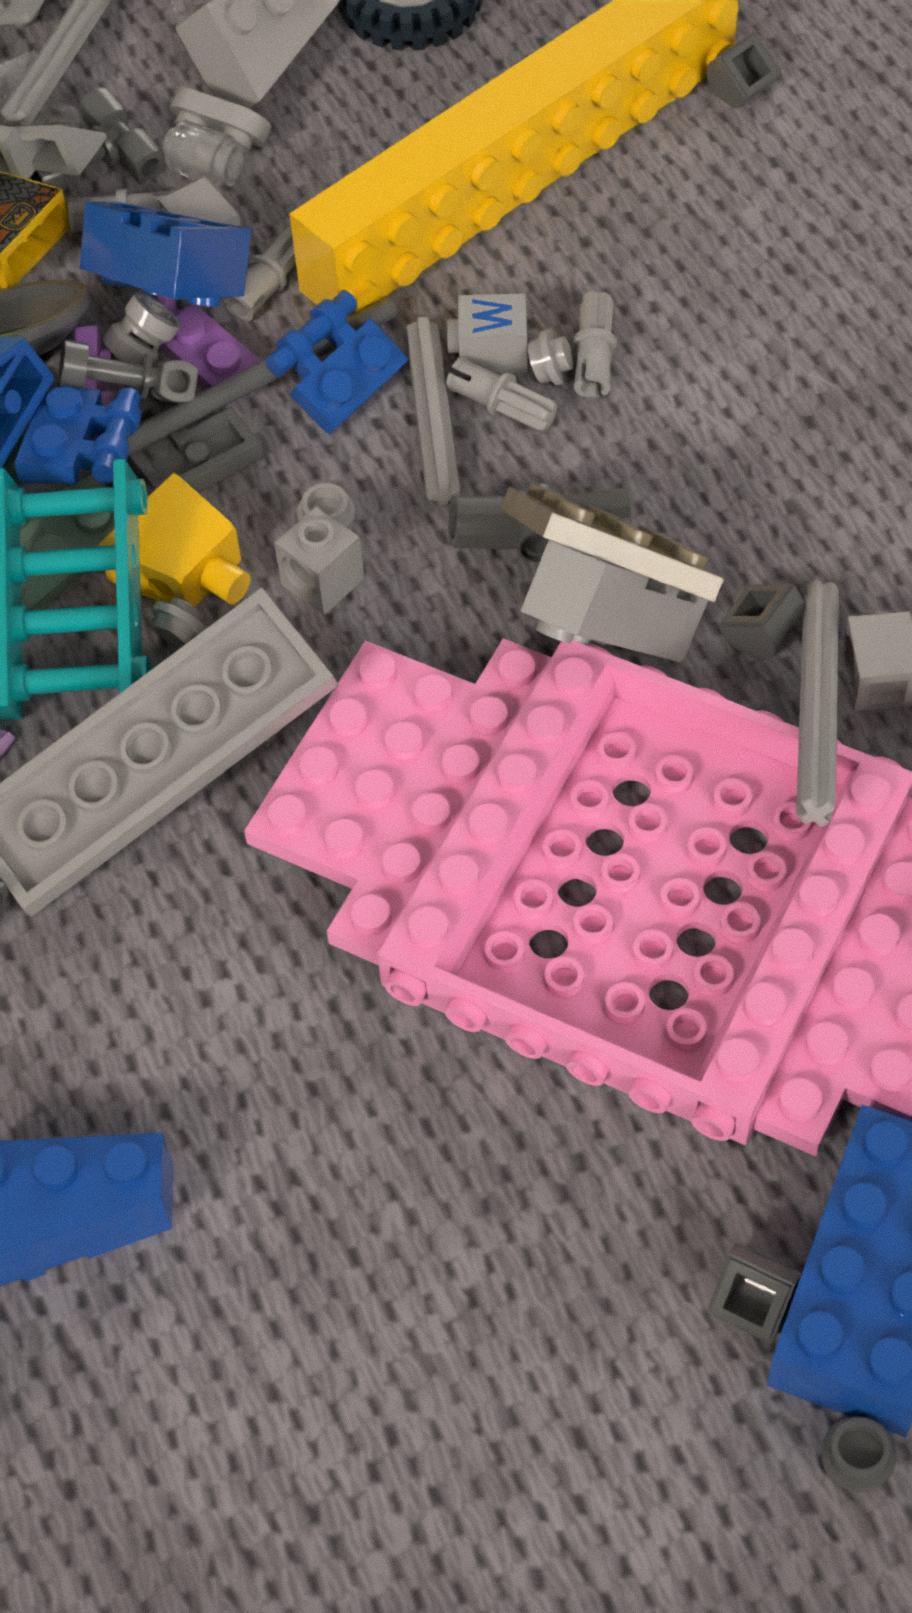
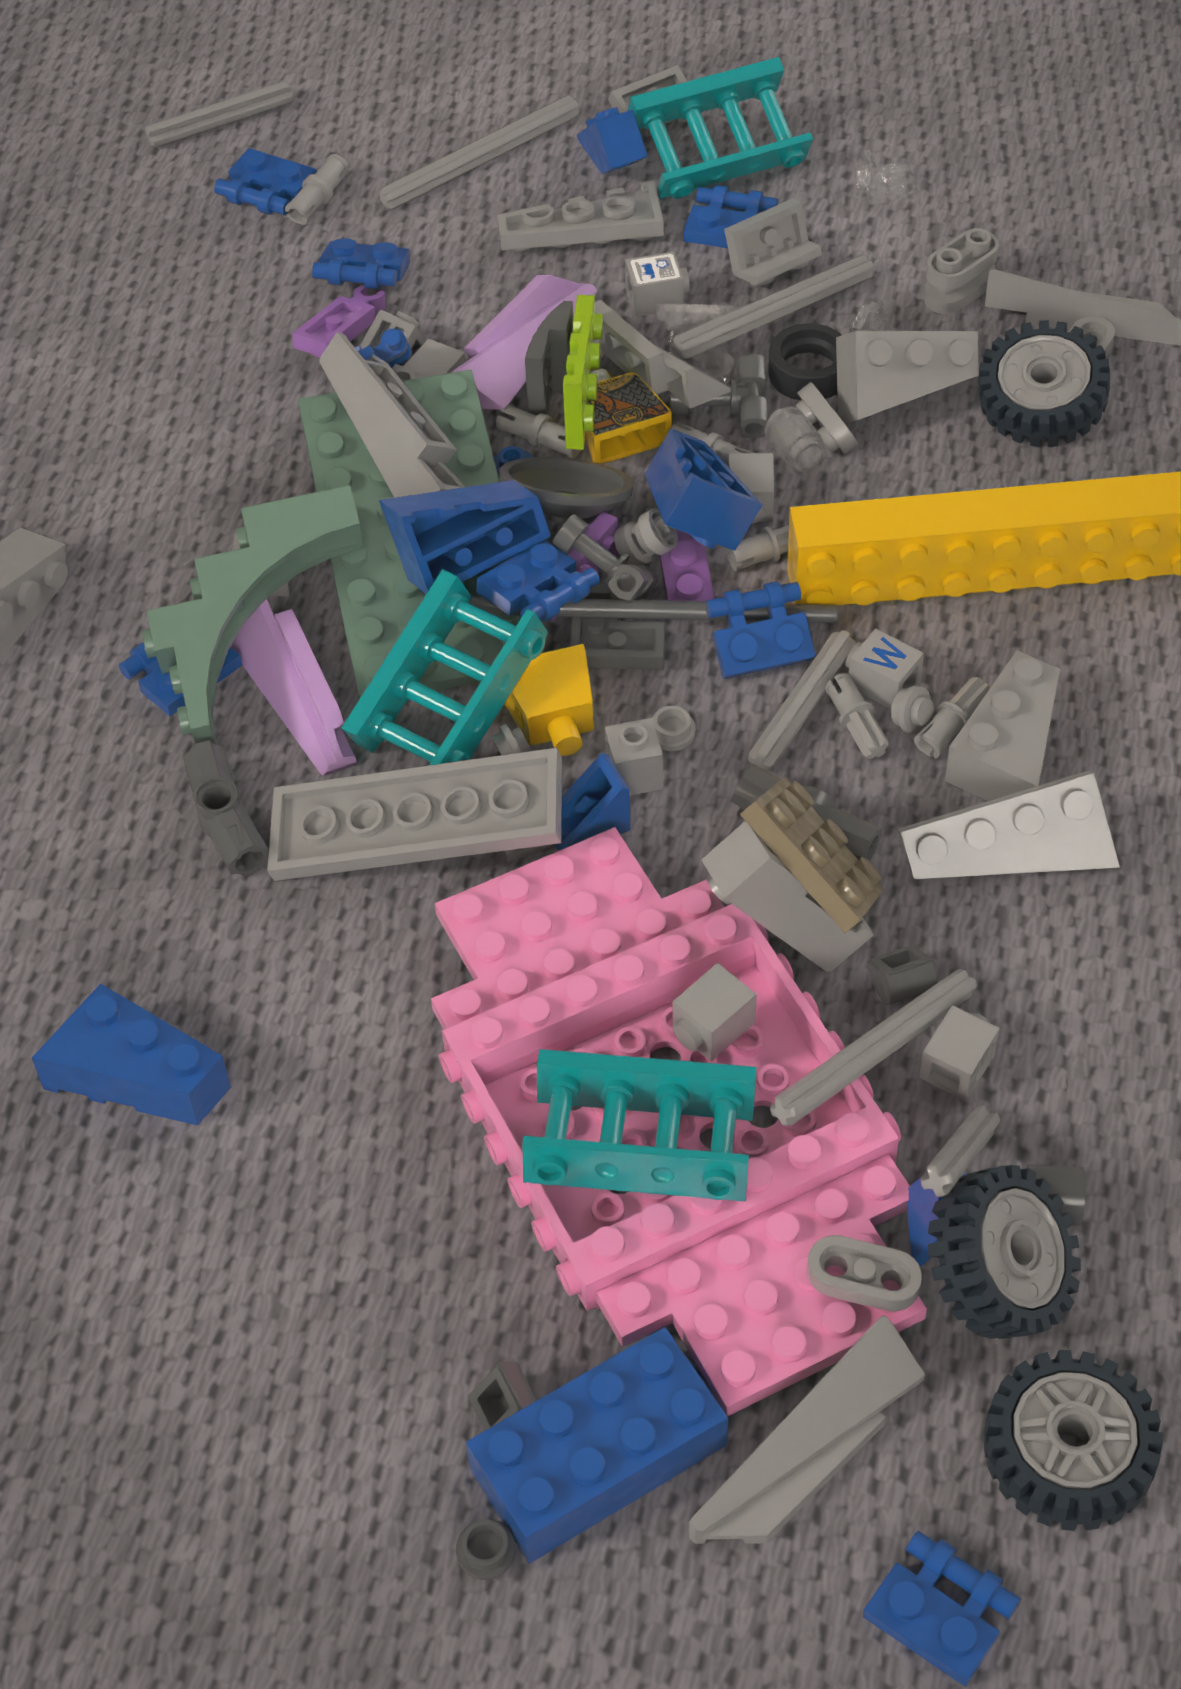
camera: 35 degrees right, 5 degrees down
none -> teal fence [522,1049,757,1202]
none -> blue slope [555,753,631,851]
none -> light grey brick [673,963,757,1061]
none -> black tyre [768,323,842,401]
none -> light grey wing [898,770,1120,879]
none -> light grey wedge [945,650,1060,801]

